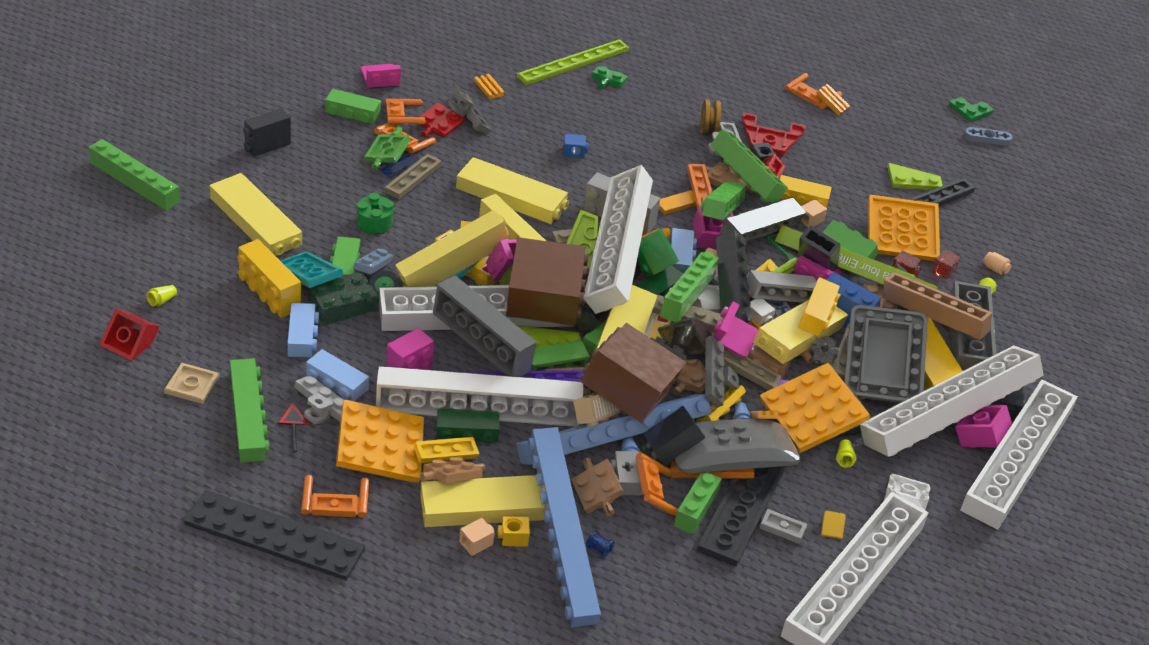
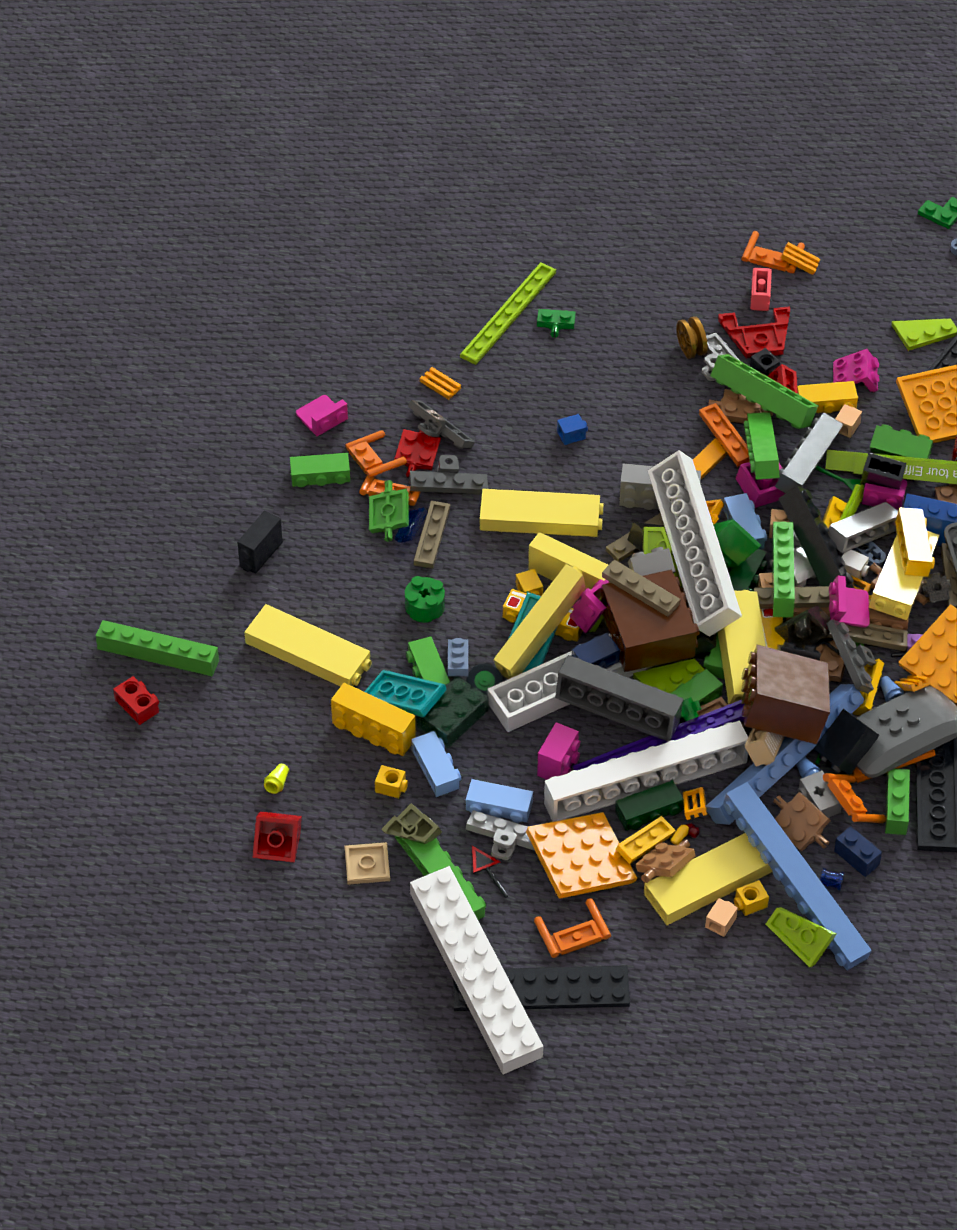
camera: 15 degrees left, 10 degrees up
none -> red brick [113,676,159,725]
none -> yellow brick [375,765,408,799]
none -> olive slope [381,803,442,844]
none -> dark grey plate [409,455,488,494]
none -> white brick [410,866,543,1074]
none -> dark blue brick [572,633,620,669]
none -> dark tan plate [602,560,680,617]
none -> light grey brick [628,547,676,576]
none -> yellow arm [670,823,700,845]
none -> green gear [680,697,702,722]
none -> light orange tile [683,787,707,820]
none -> coral brick [750,268,772,311]
none -> lime wing [766,907,837,967]
none -> dark pink bracket [833,349,880,392]
none -> dark blue brick [834,826,882,877]

